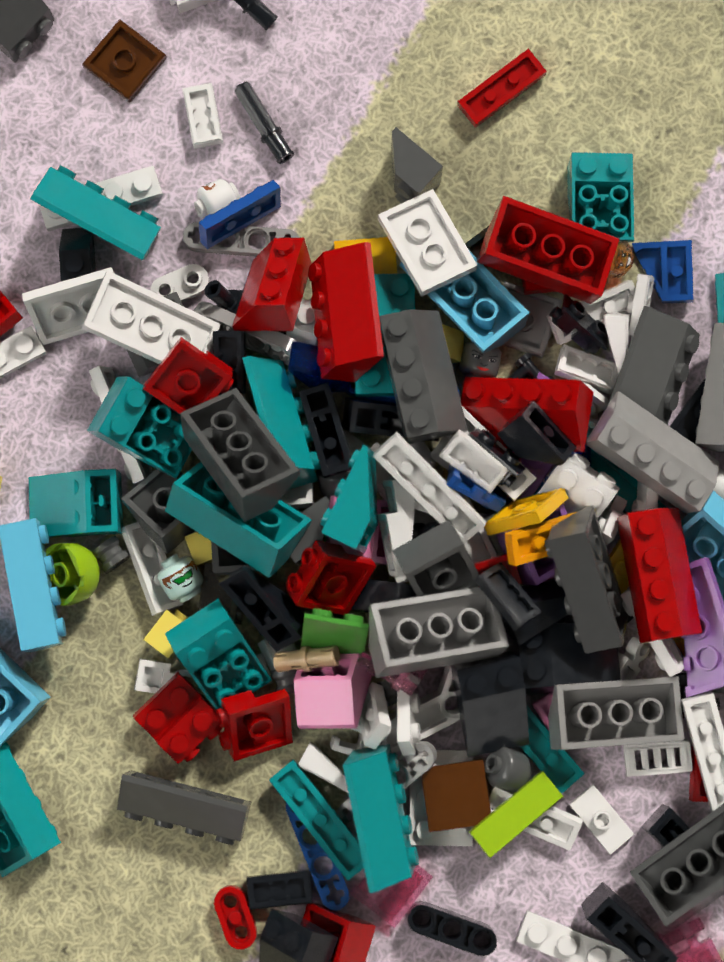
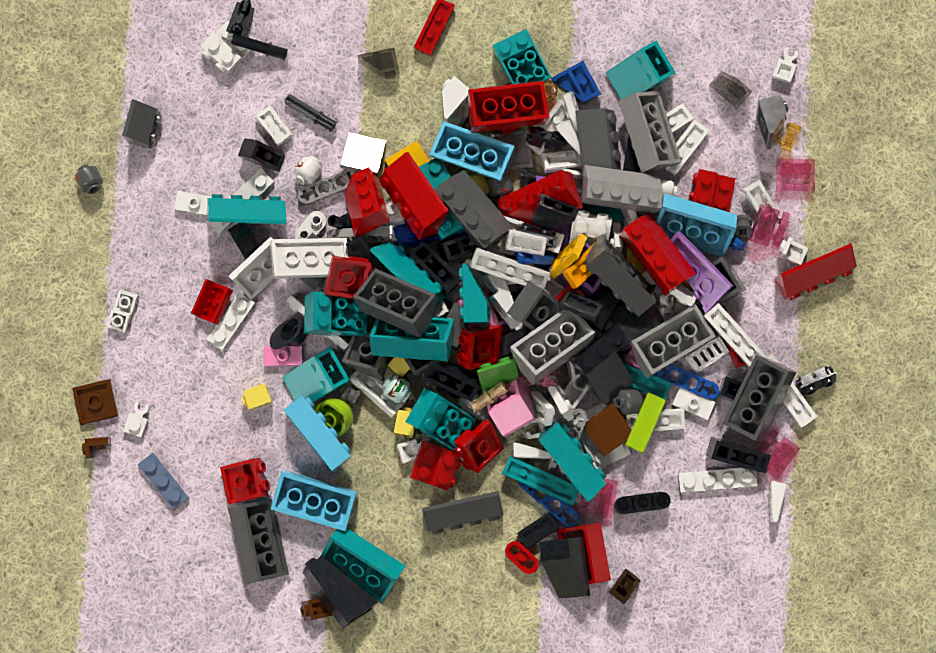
camera: 25 degrees left, 0 degrees up
reddish brown tile [82,19,167,103] -> none
blue plate [199,180,281,250] -> none
white plate [378,189,477,297] -> none
dark grey slope [391,127,443,204] -> none
none -> white plate [174,191,211,216]
none -> black slope [238,138,286,172]
none -> bright pink plate [264,346,303,366]
none -> black piece [269,313,309,349]
none -> tile [340,133,386,176]
none -> clear smoke slope [357,48,400,79]
none -> white slope [442,76,469,123]
none -> blue beam [654,364,719,400]

